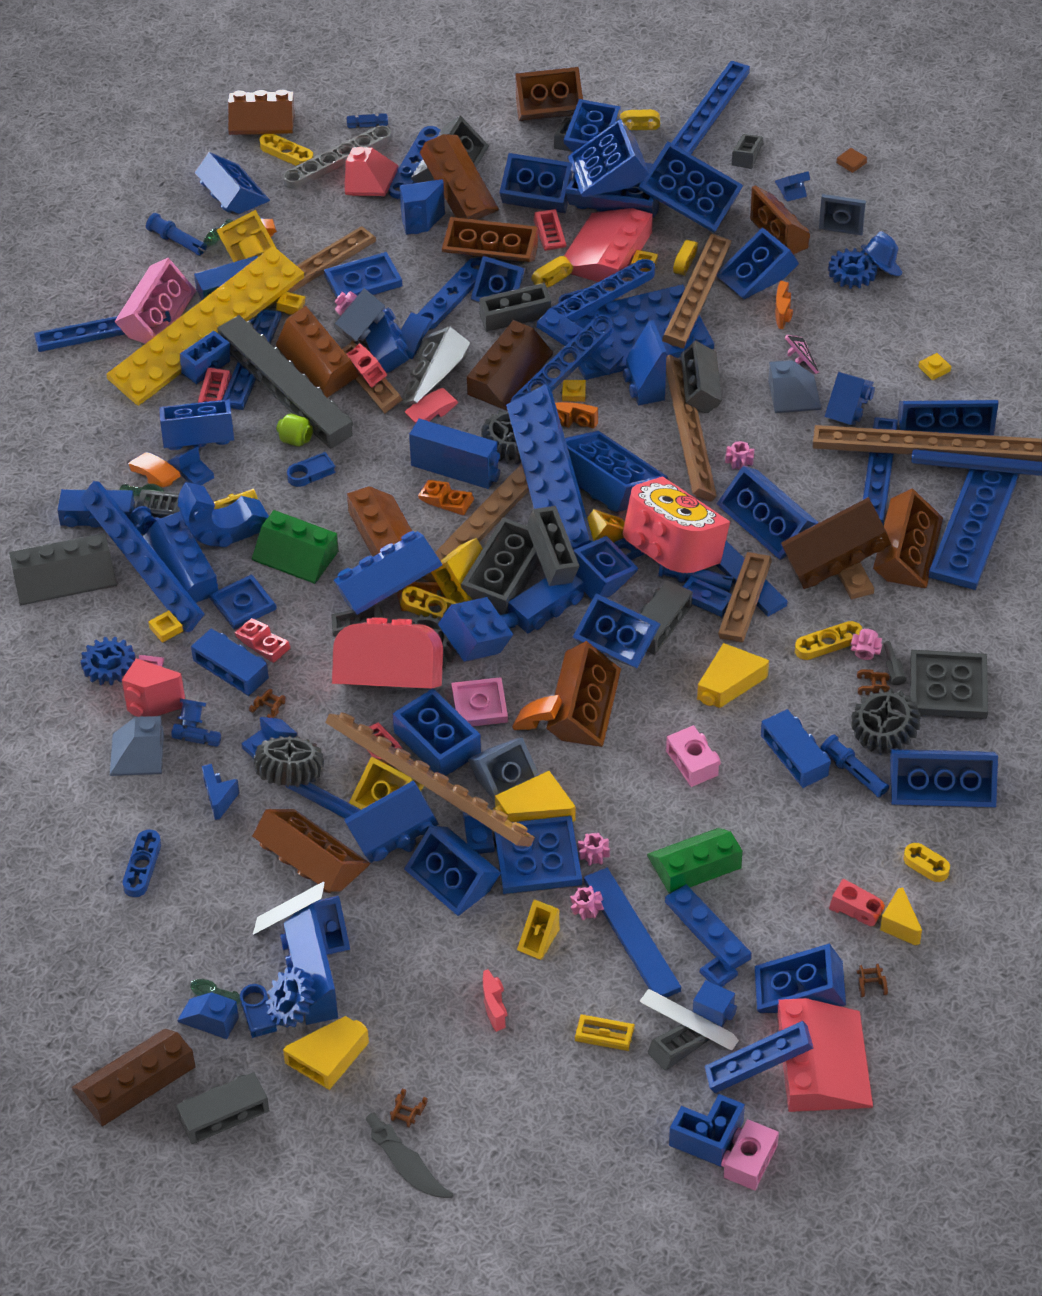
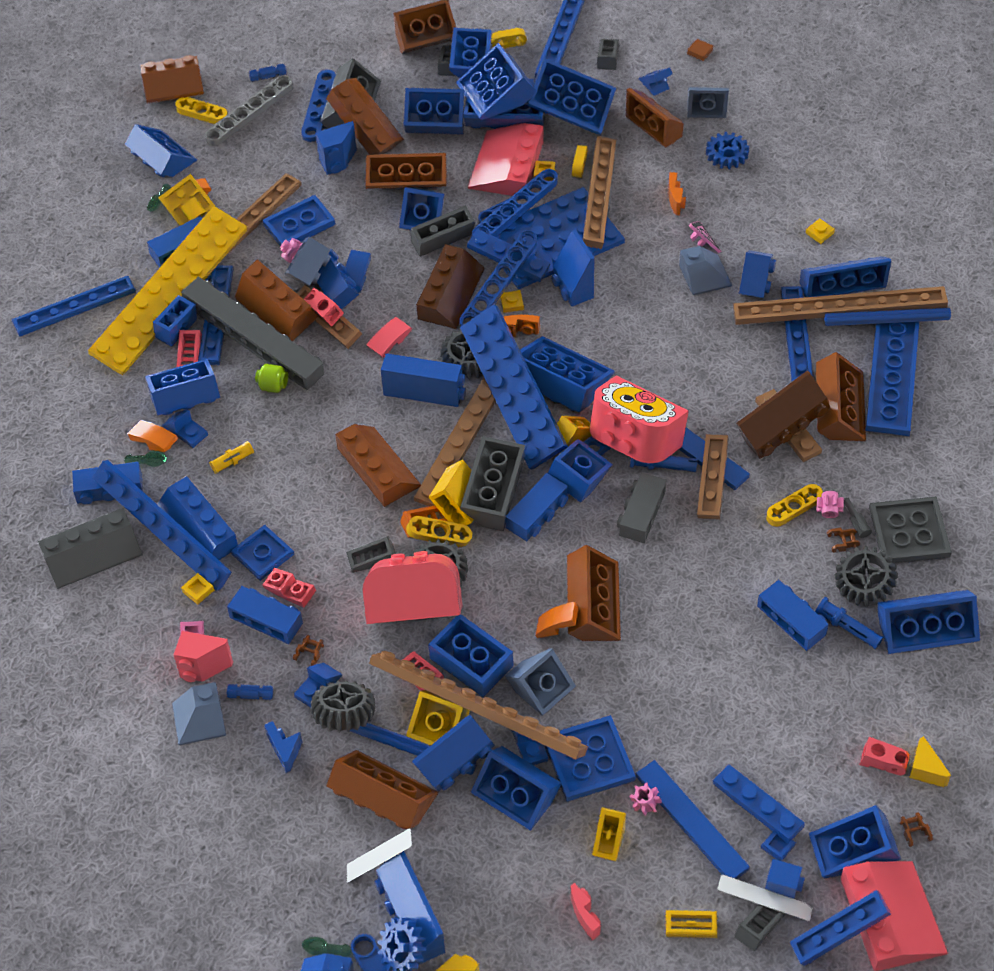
camera: 10 degrees left, 5 degrees up
blue gear [80,637,136,685] -> none
bright pink slope [115,258,196,344] -> none
blue beam [123,829,161,897] -> none
blue brick [129,506,160,535] -> none
dark grey slope [136,489,180,518] -> none
blue pin [146,213,207,256] -> none
blue brick [177,699,206,727] -> none
blue brick [178,482,269,548] -> none
green slope [252,510,339,584] -> none
yellow plate [276,292,305,315] -> none
blue piece [287,452,336,487] -> none
blue slope [314,896,350,955] -> none
blue slope [334,531,442,615] -> none
coral slope [345,147,399,196] -> none
light grey wedge [401,327,470,407] -> none
blue piece [418,257,482,330] -> none
orange slope [418,480,474,515] -> none
blue brick [438,597,518,662] -> none
bright pink plate [451,677,508,727] -> none
yellow slope [493,771,576,822] -> none
dark grey brick [526,506,579,586] -> none
yellow beam [531,256,573,288] -> none
coral slope [534,209,566,251] -> none
blue slope [573,593,661,669] -> none
bright pink gear [578,833,610,866] -> none
green slope [647,828,743,894] -> none
medium nougat plate [666,355,717,502] -> none
bright pink brick [666,725,721,787] -> none
dark grey brick [681,340,722,413] -> none
blue plate [683,576,732,617] -> none
yellow slope [697,643,769,708] -> none
blue slope [717,227,799,300] -> none
blue slope [717,465,819,560] -> none
bright pink gear [725,441,754,469] -> none
blue piece [861,231,902,276] -> none
yellow beam [904,843,950,882] -> none

